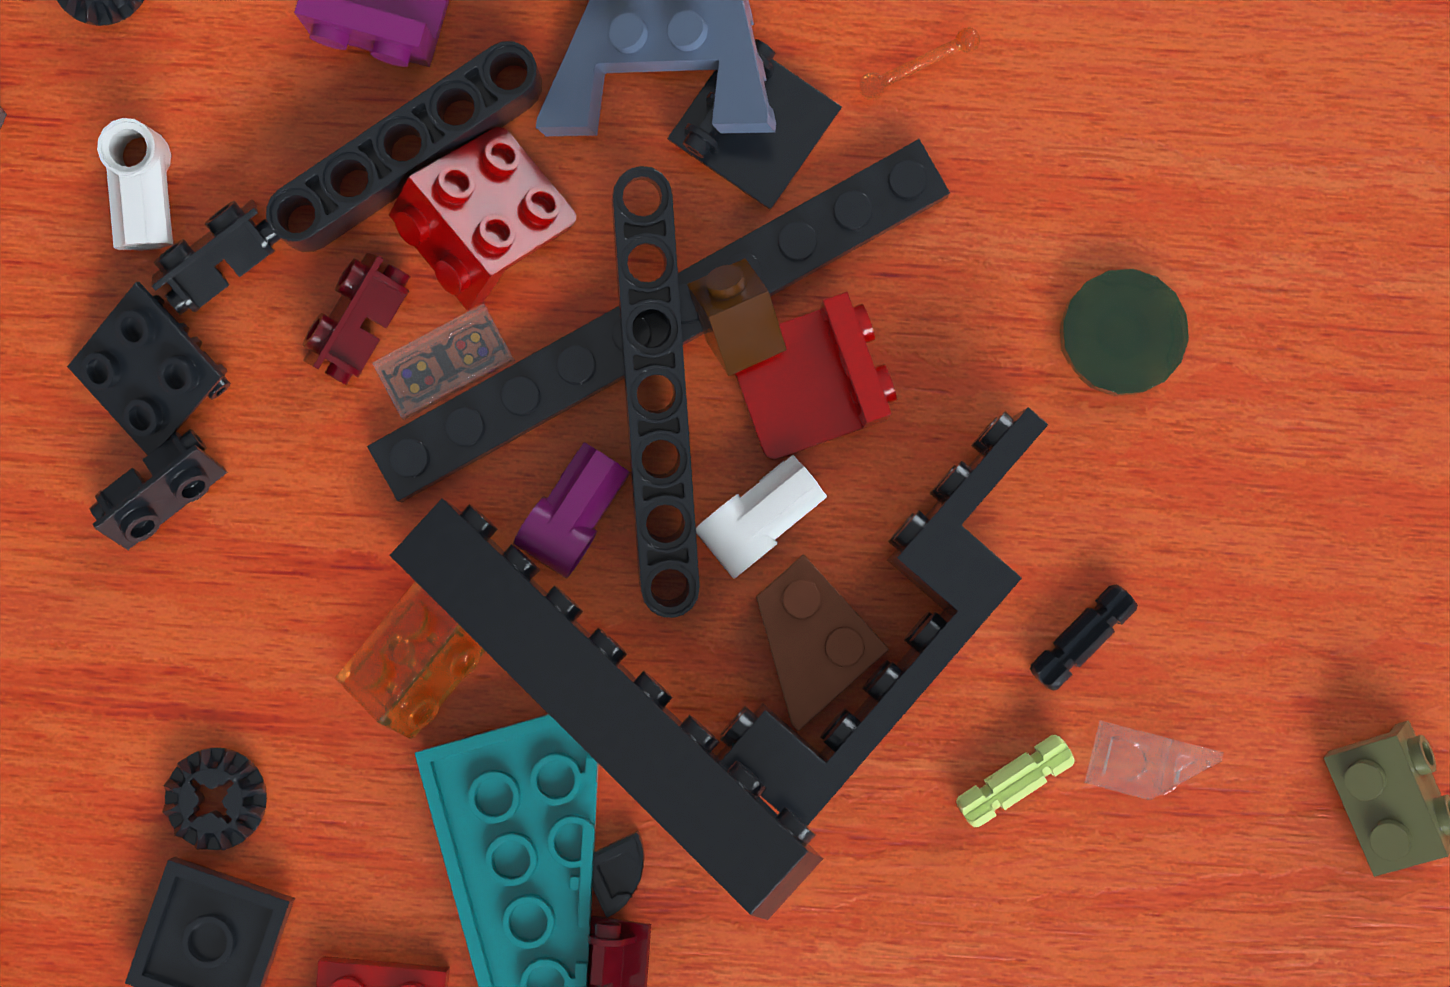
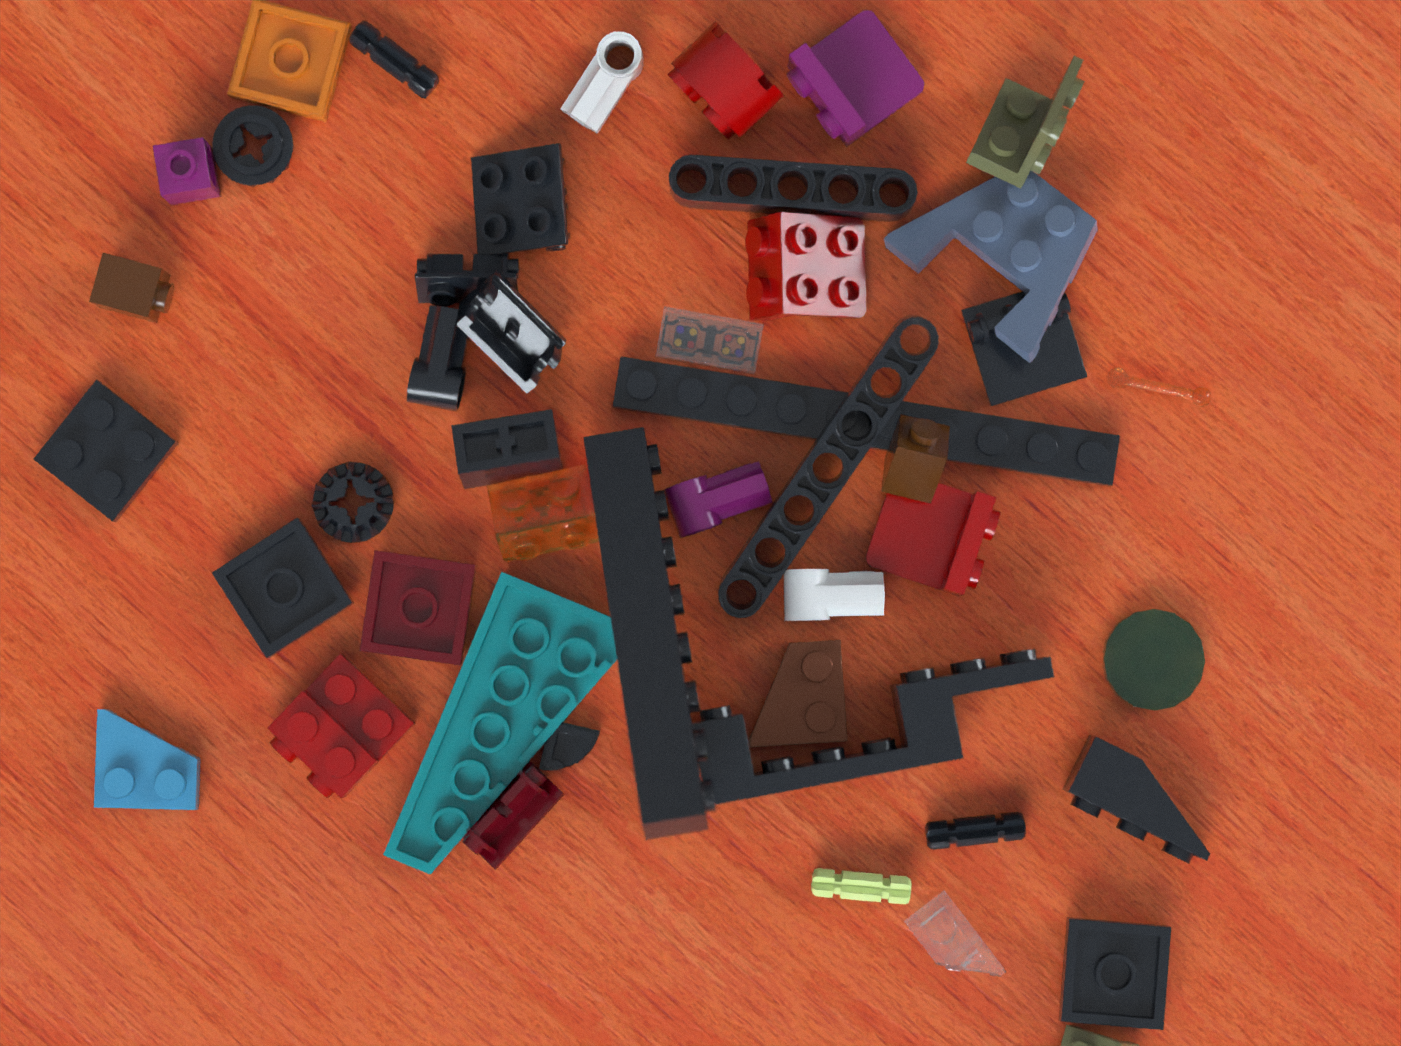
camera: 35 degrees right, 0 degrees up
black hinge [151,199,281,315] -> none
dark red hinge [303,253,410,386] -> none
none -> dark red plate [359,550,477,666]
none -> black piece [407,305,469,412]
none -> black hinge [451,409,564,489]
none -> black hinge [456,270,566,393]
none -> red brick [667,21,784,140]
none -> black plate [1059,917,1171,1030]
none -> black slope [1062,735,1210,864]

